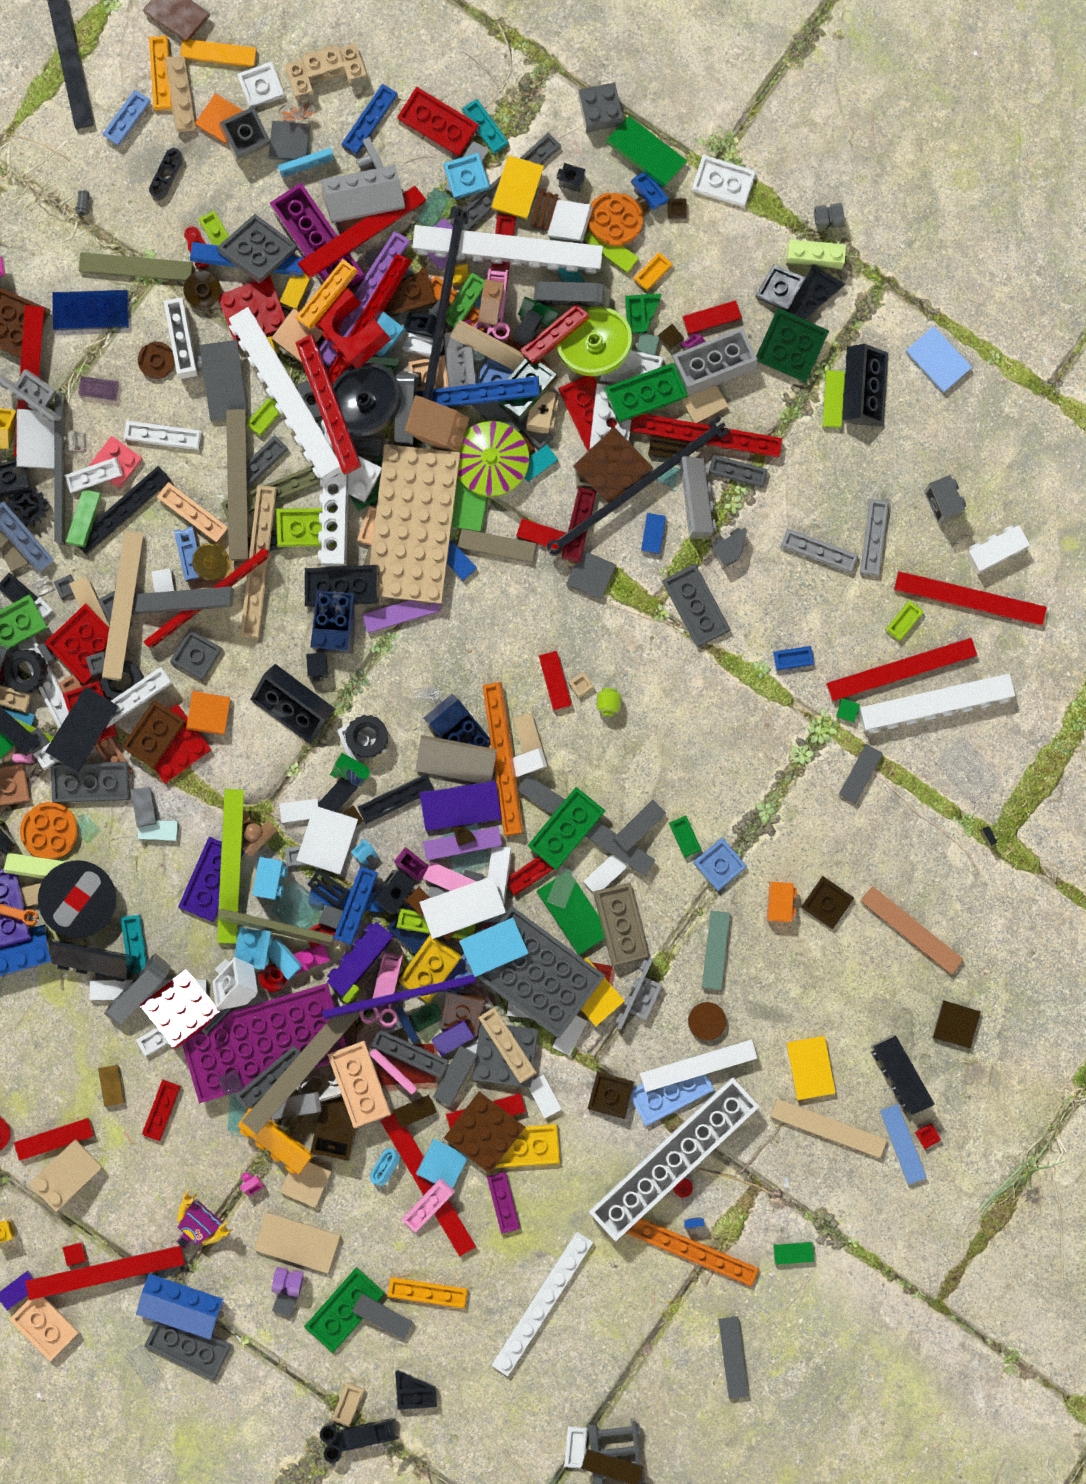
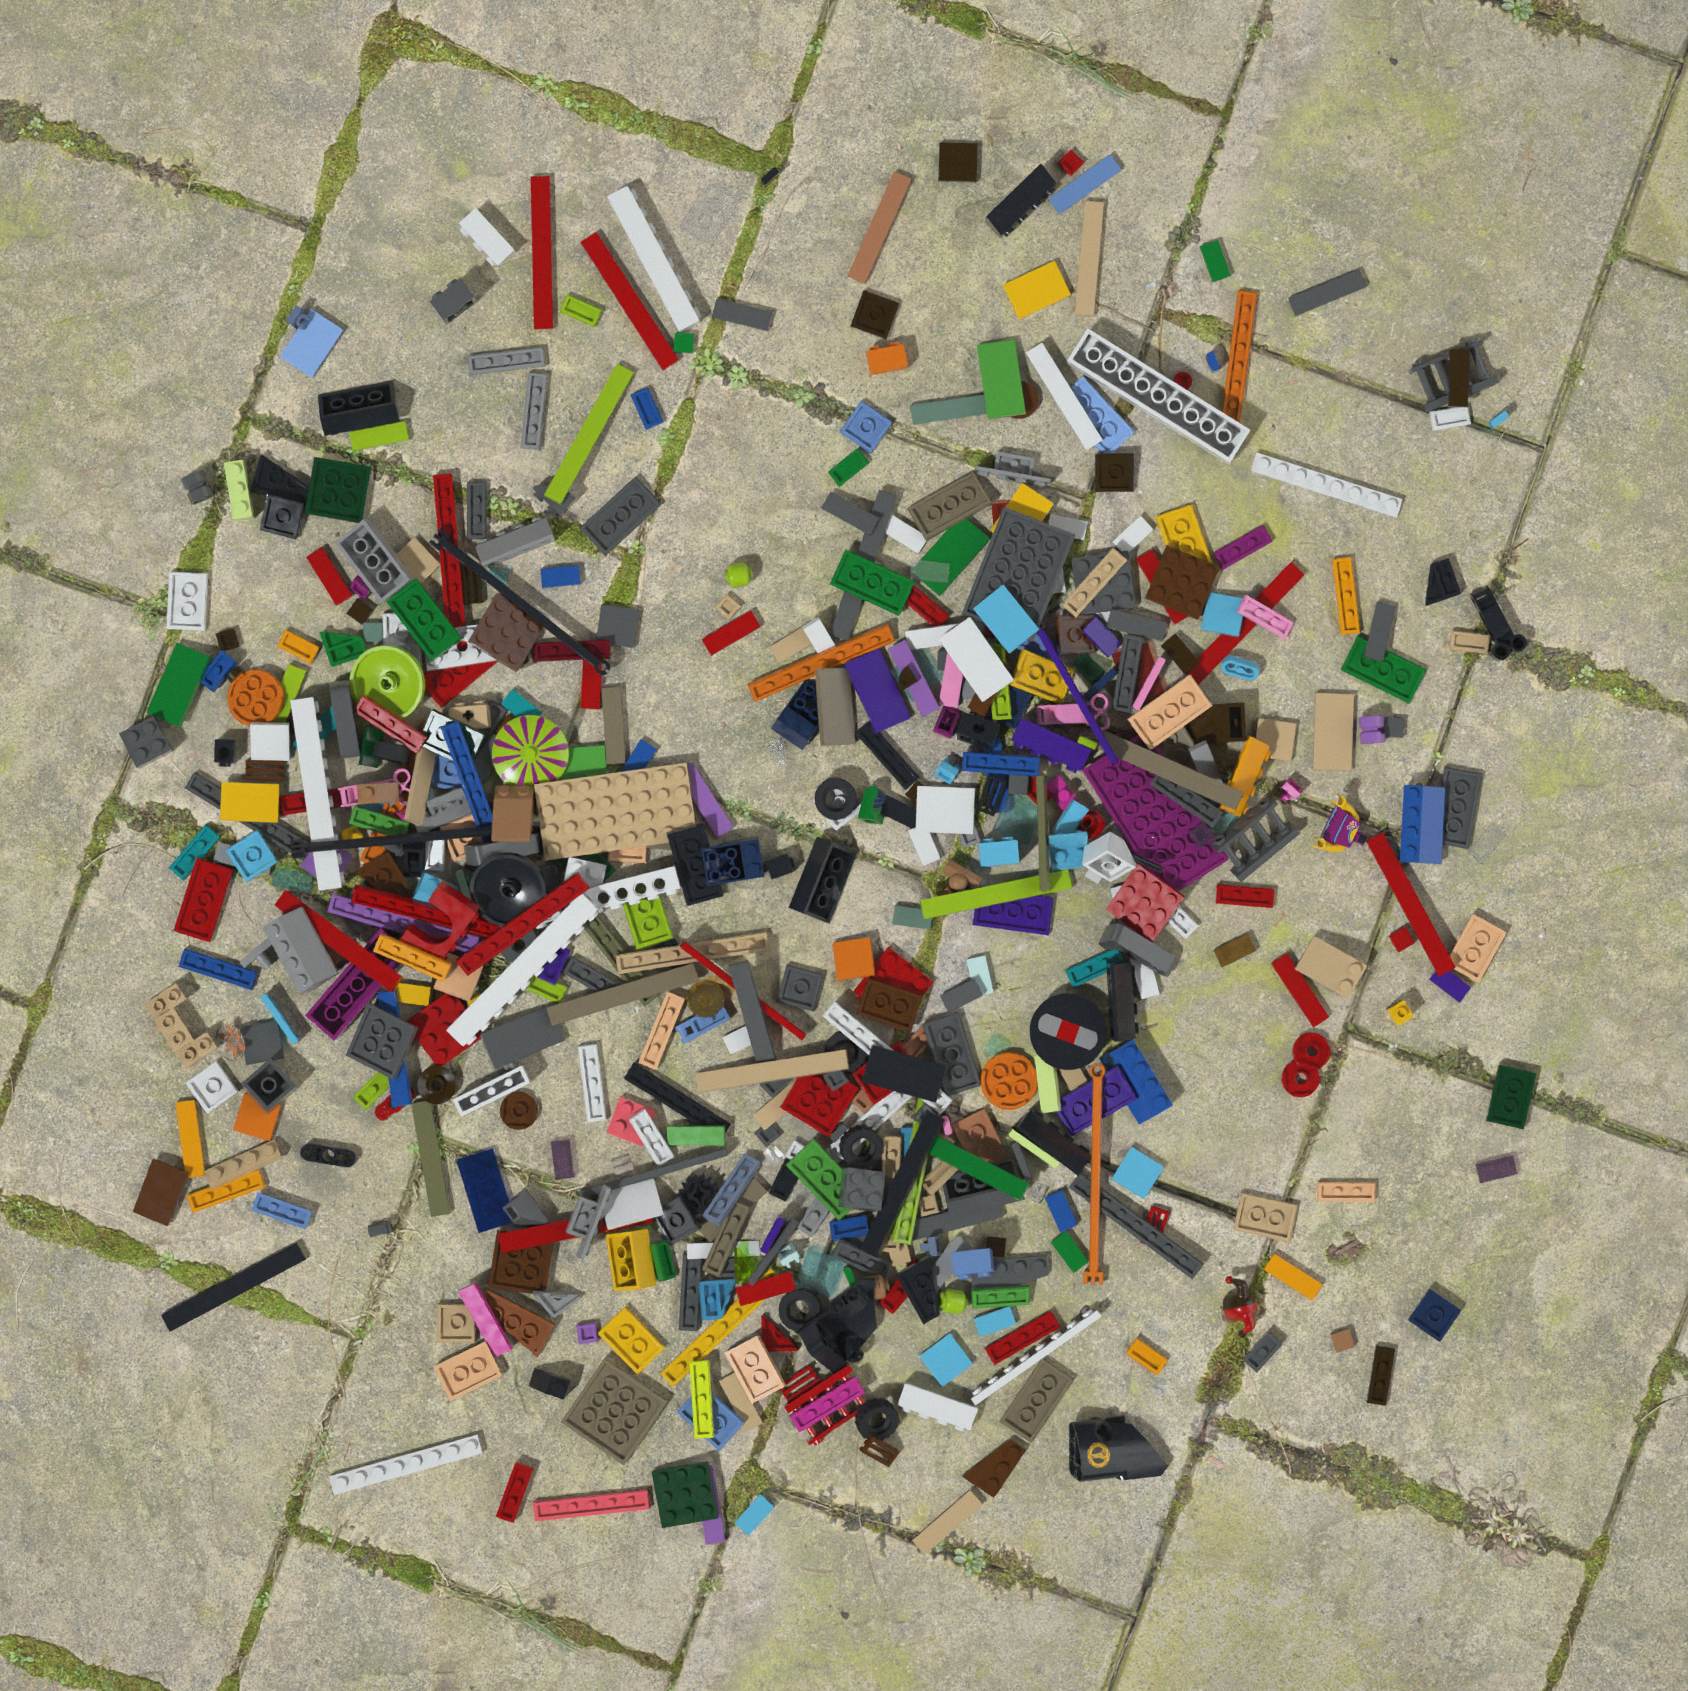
camera: 105 degrees left, 5 degrees up
none -> sand blue tile [286,305,311,330]
none -> dark grey slope [503,1190,549,1227]
none -> dark purple tile [538,947,571,986]
none -> lime tile [544,364,634,505]
none -> sand green tile [892,905,932,930]
none -> bright green tile [977,339,1026,420]
none -> dark grey fence [1210,795,1300,882]

